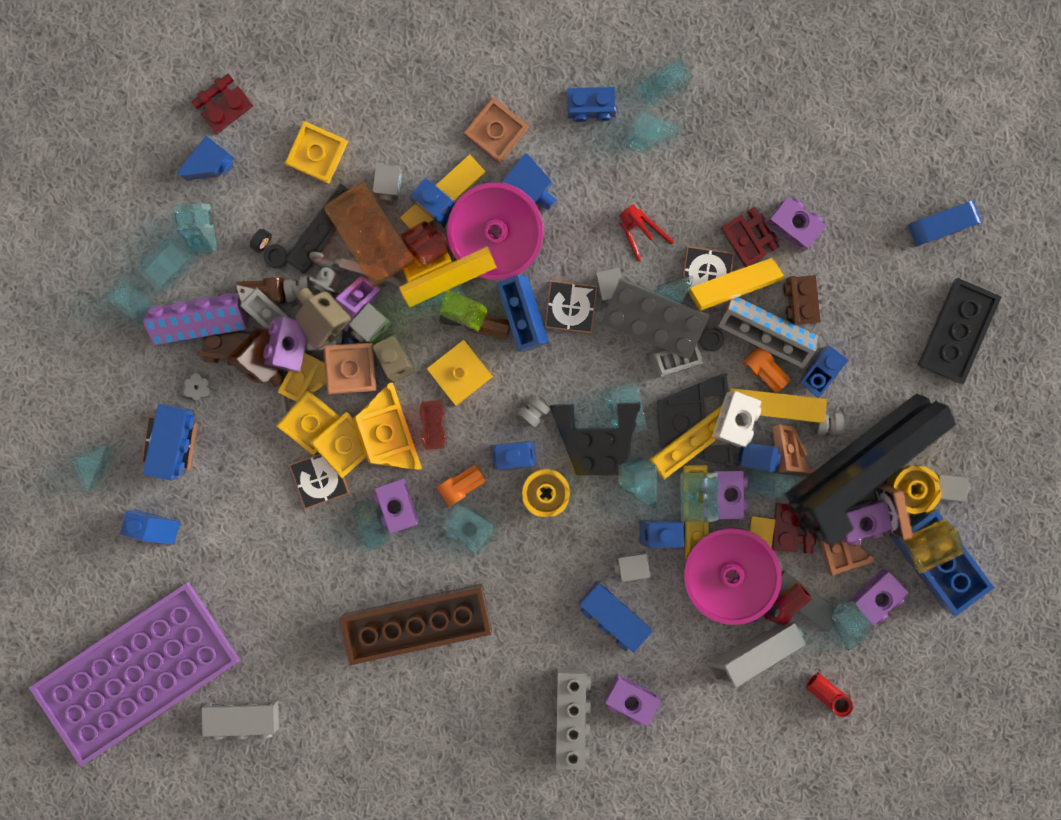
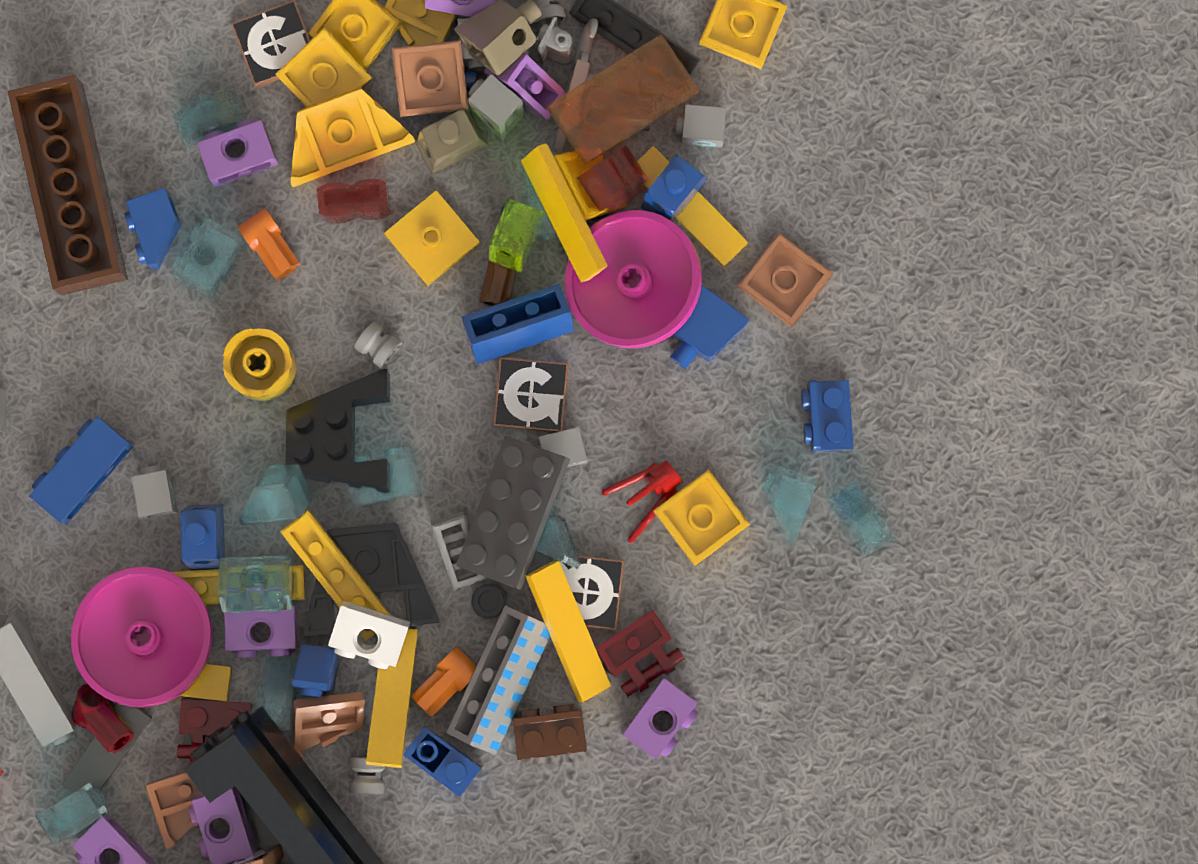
camera: 90 degrees right, 5 degrees down
blue torso [490,441,537,469] -> none
none -> blue slope [124,188,181,270]
none -> yellow plate [653,469,750,566]

